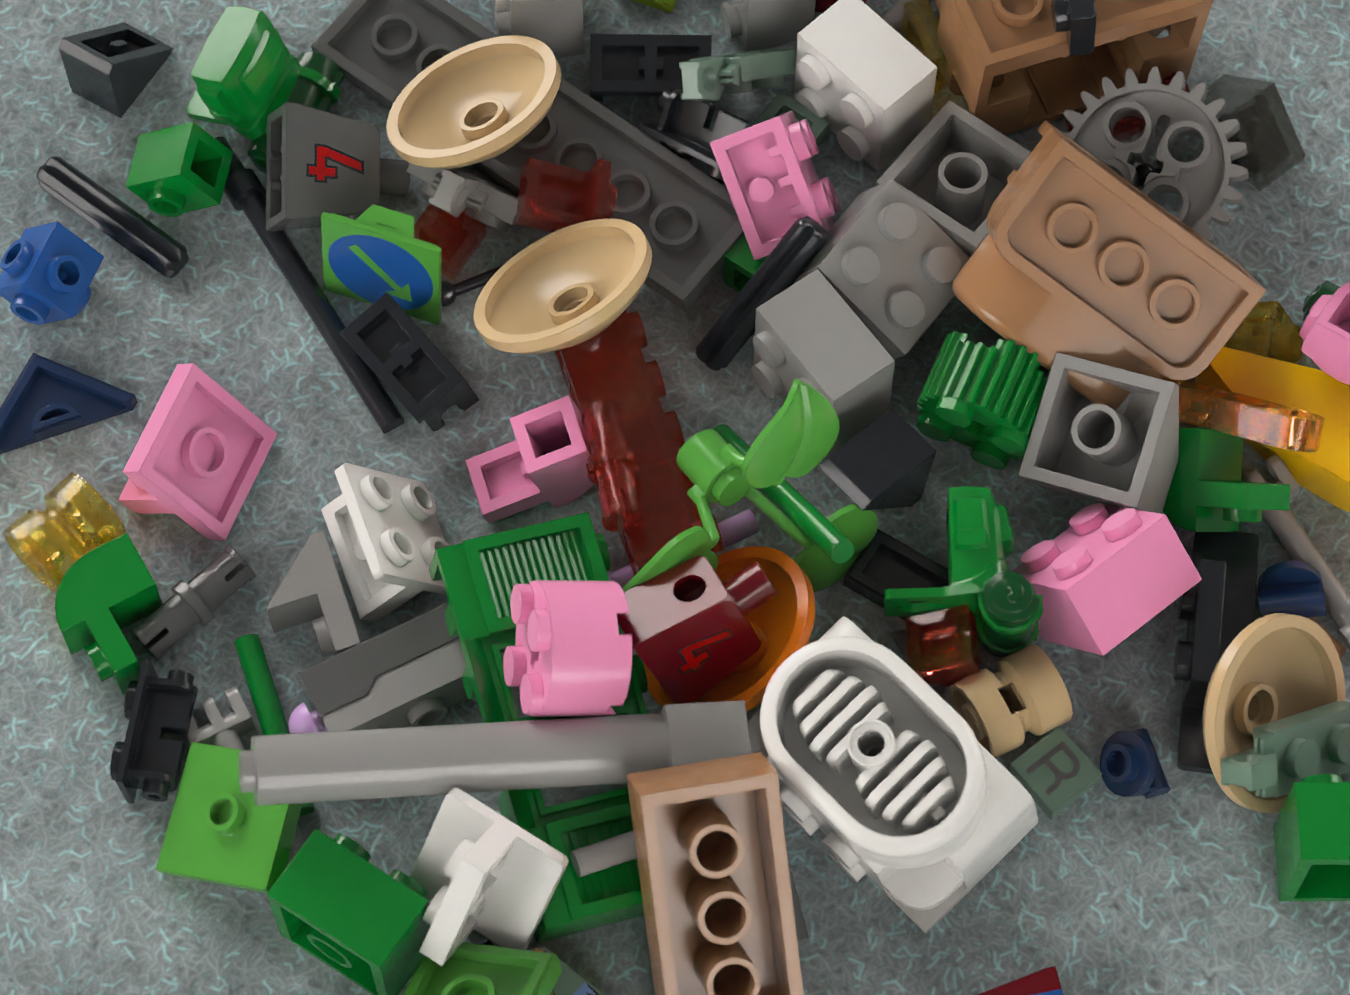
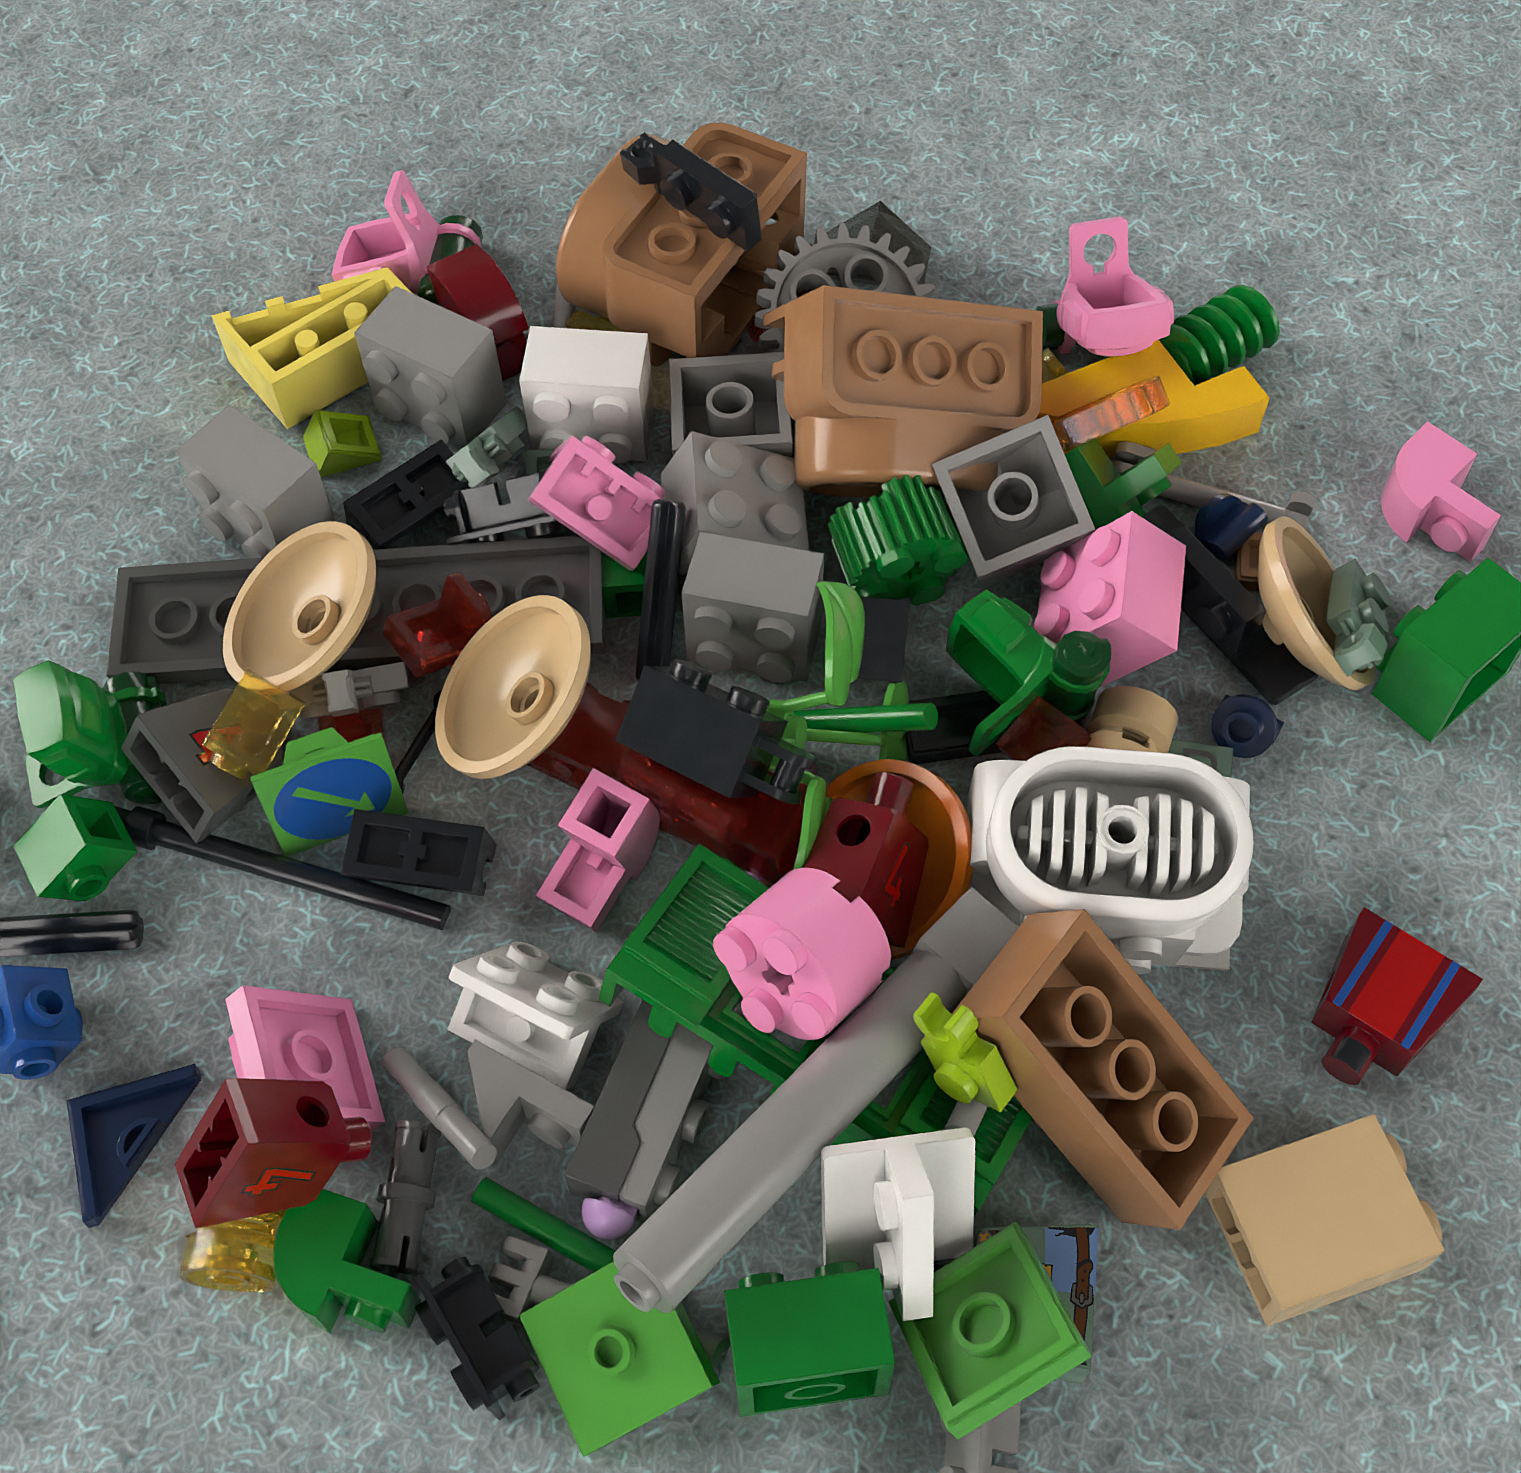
camera: 40 degrees left, 5 degrees down
none -> dark red torso [175,1078,371,1228]
none -> clear yellow bracket [202,669,306,779]
none -> light grey piece [383,1047,497,1170]
none -> black brick [615,659,817,805]
none -> lime plate [913,992,1018,1112]

